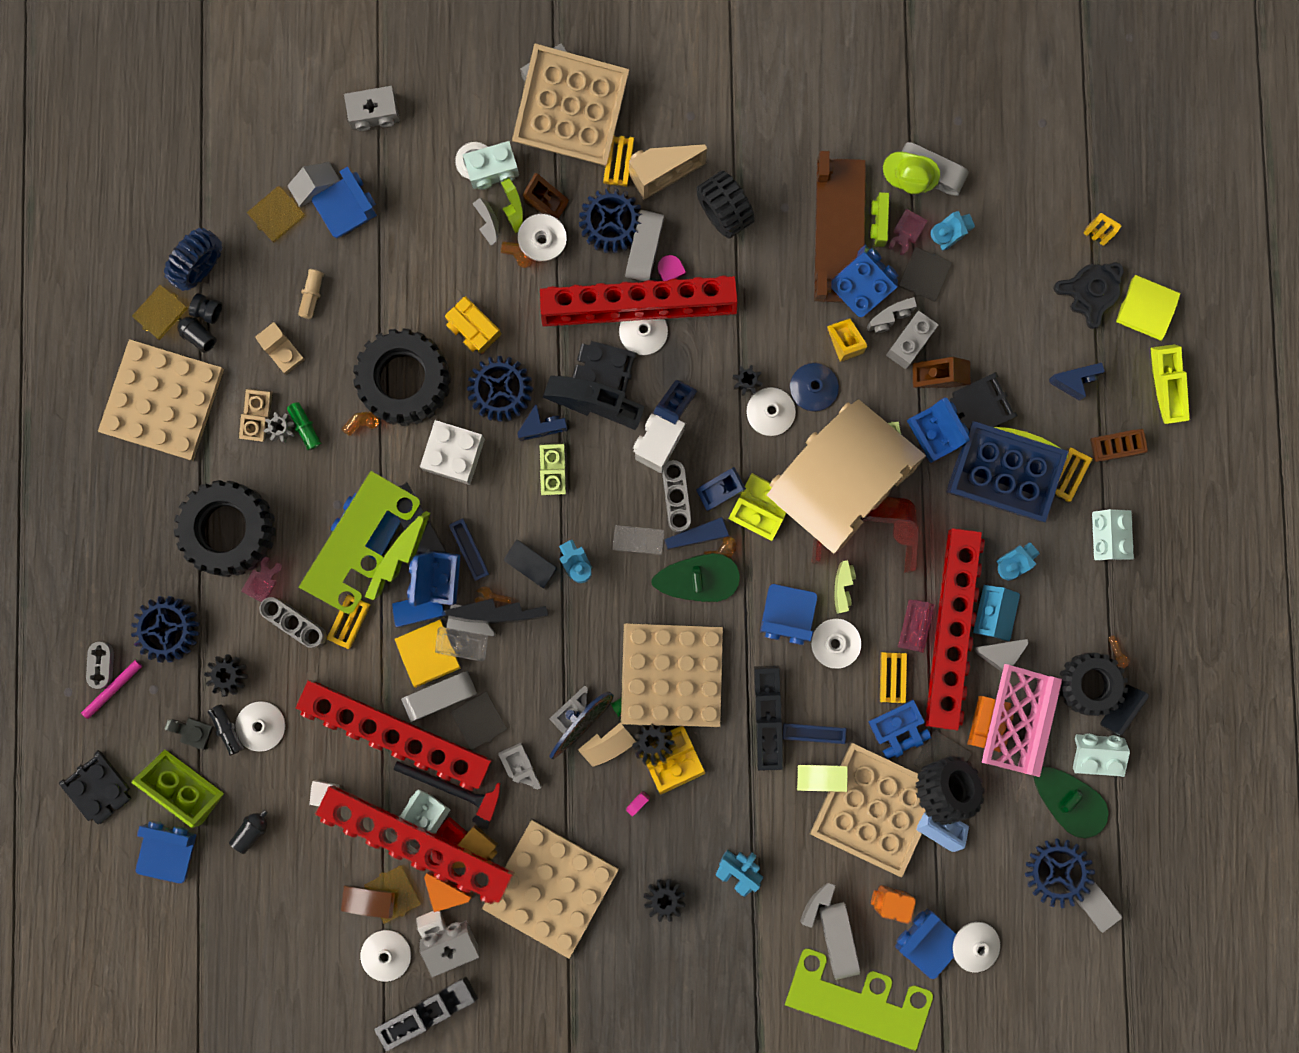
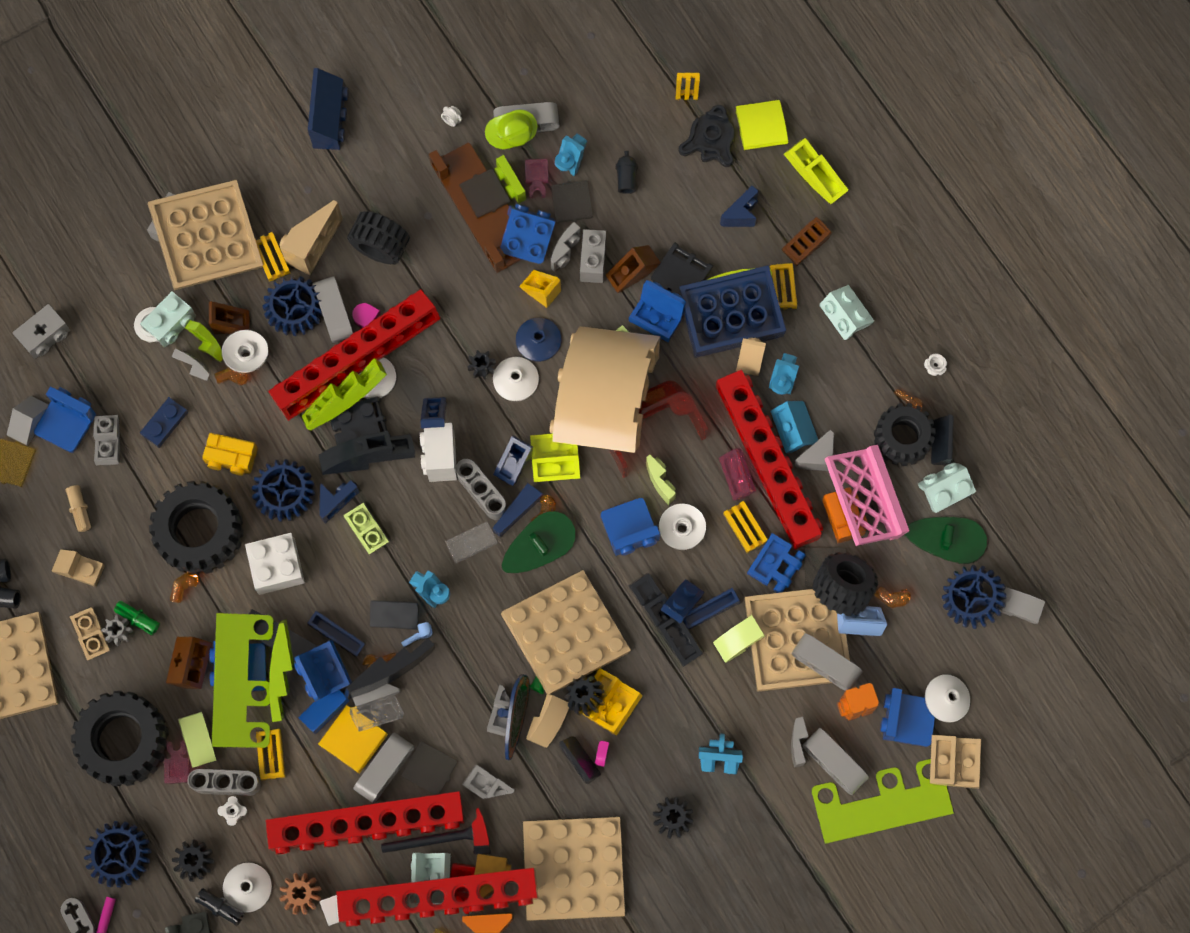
camera: 30 degrees left, 10 degrees down
none -> light grey slope [93,415,120,466]
none -> dark blue plate [140,397,188,448]
none -> reddish brown brick [166,637,212,689]
none -> yellowish green slope [178,712,216,767]
none -> white plate [218,796,247,826]
none -> nougat gear [280,873,321,915]
none -> lime slope [302,358,387,431]
none -> dark blue slope [308,68,349,150]
none -> light blue hand [401,622,433,647]
none -> white plate [441,106,462,127]
none -> clear smoke piece [459,169,510,219]
none -> black slope [559,736,601,785]
none -> black piece [615,151,638,194]
none -> dark blue plate [661,579,705,623]
none -> tan slope [736,338,766,376]
none -> light grey beam [791,633,863,691]
none -> clear orange arm [874,586,911,608]
none -> white plate [924,354,947,376]
none -> tan slope [930,735,981,789]

